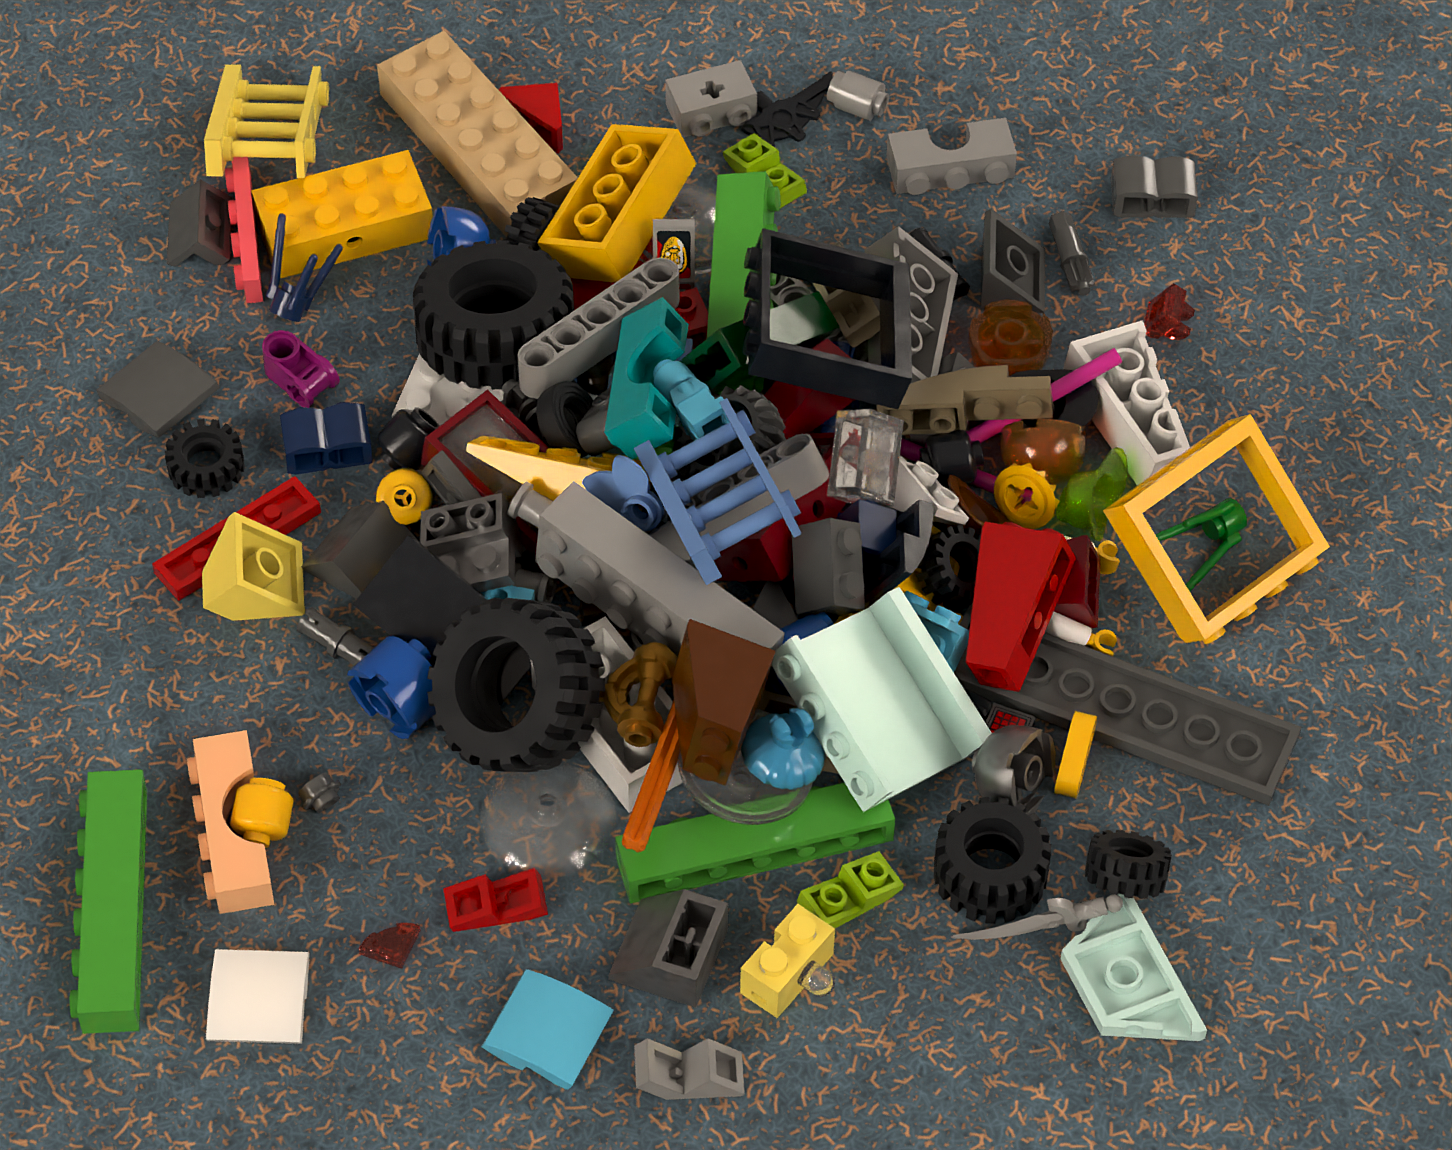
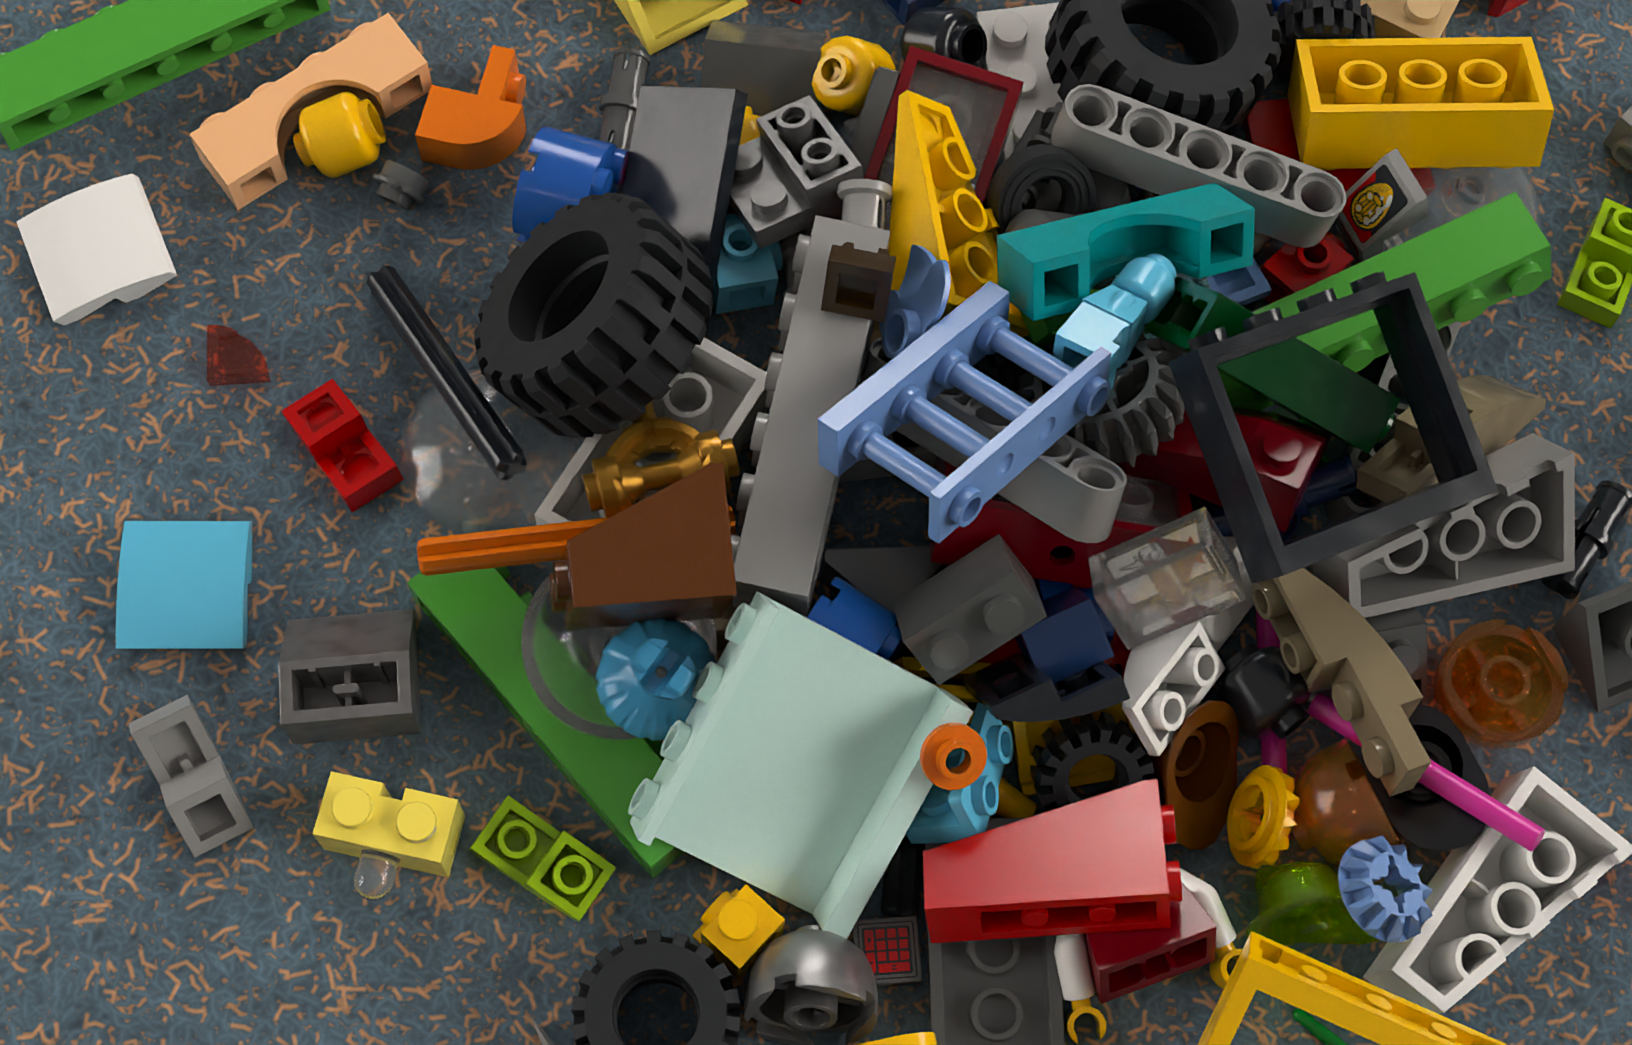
camera: 60 degrees right, 15 degrees up
none -> black axle [367,265,527,480]
none -> orange brick [415,45,527,170]
none -> yellow brick [692,884,785,981]
none -> dark brown tile [821,242,896,323]
none -> orange plate [920,723,987,790]
none -> medium blue gear [1338,835,1433,943]

